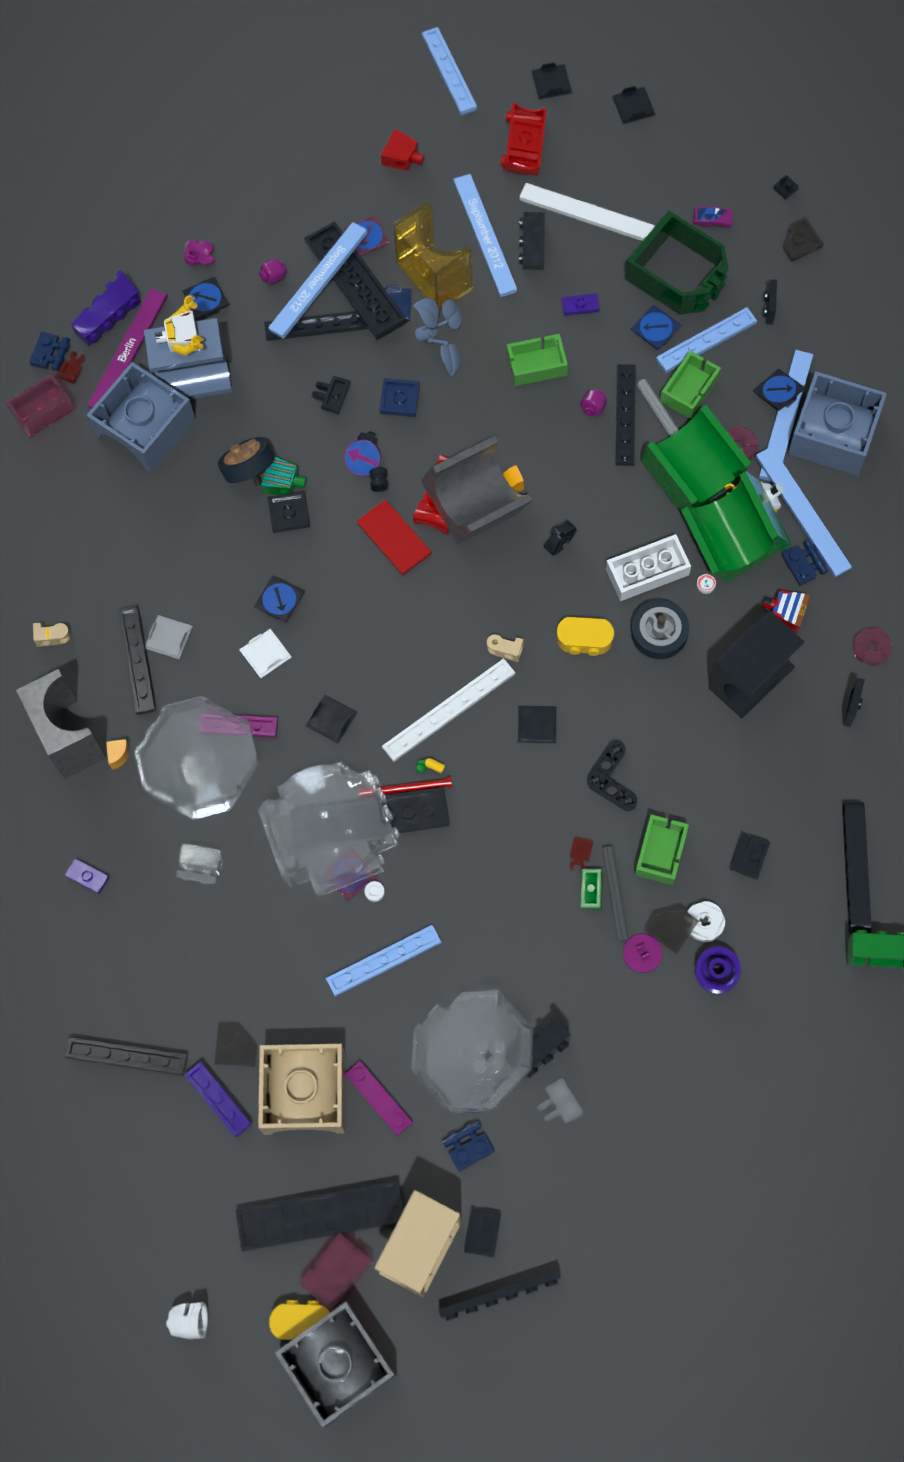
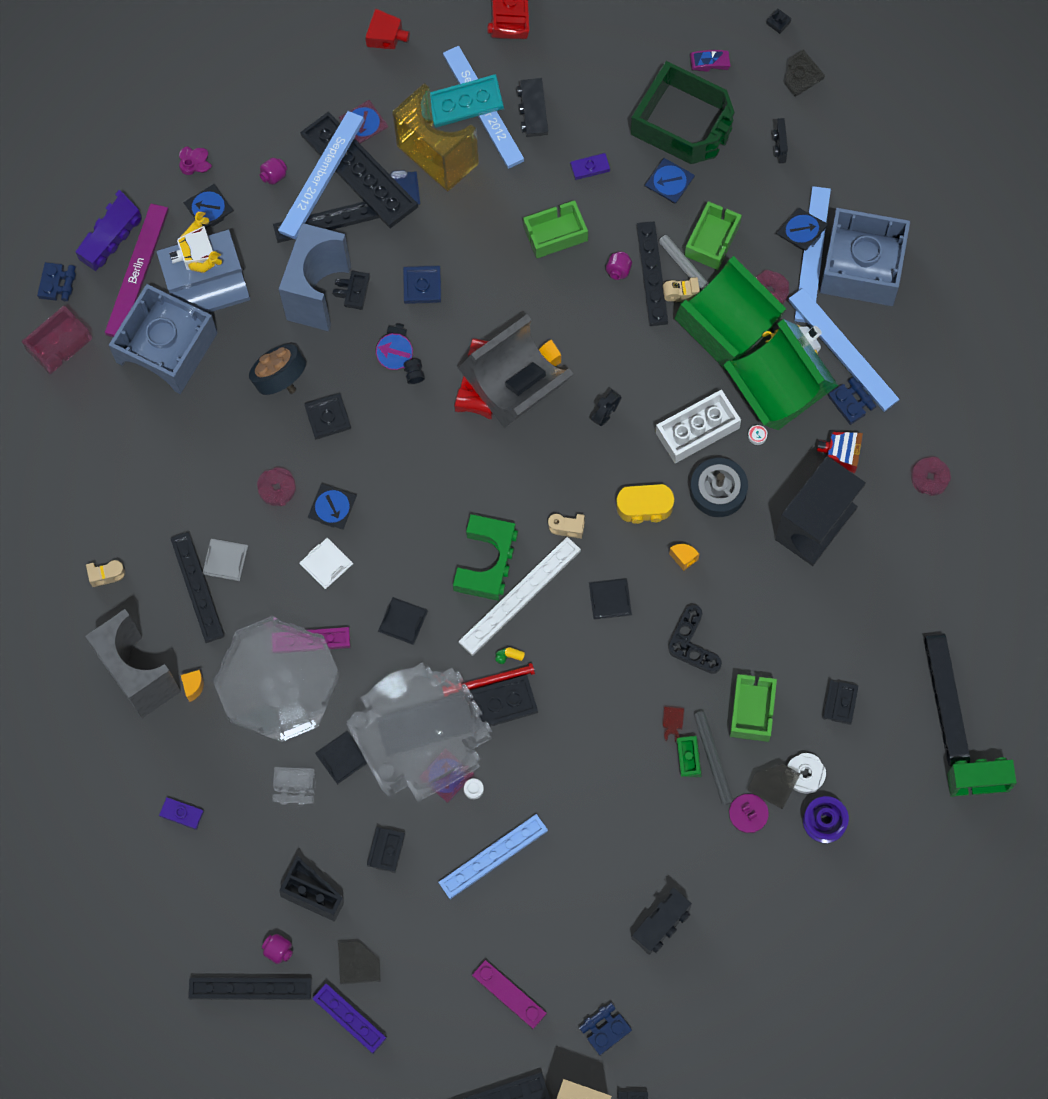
camera: 10 degrees left, 0 degrees up
clear red plate [57,351,85,384] -> none
tan piece [258,1044,345,1135] -> none
green torso [261,457,307,495] -> none
red tile [357,499,432,576] -> none
clear windscreen [411,990,533,1114] -> none
sand blue plant [413,298,462,377] -> none
white tile [520,183,655,241] -> none
clear hinge [537,1078,583,1124] -> none
light blue tile [656,307,757,373] -> none
black plate [843,678,865,727] -> none
none -> clear pink plate [257,468,296,506]
none -> magenta head [262,934,293,964]
none -> sand blue piece [279,223,351,331]
none -> black wedge [279,855,344,921]
none -> black piece [315,731,370,785]
none -> black plate [367,827,405,873]
none -> teal tile [427,74,504,128]
none -> green arch [453,514,518,601]
none -> black tile [505,362,546,396]
none -> tan leg [663,277,700,302]
none -> light orange brick [669,544,699,571]

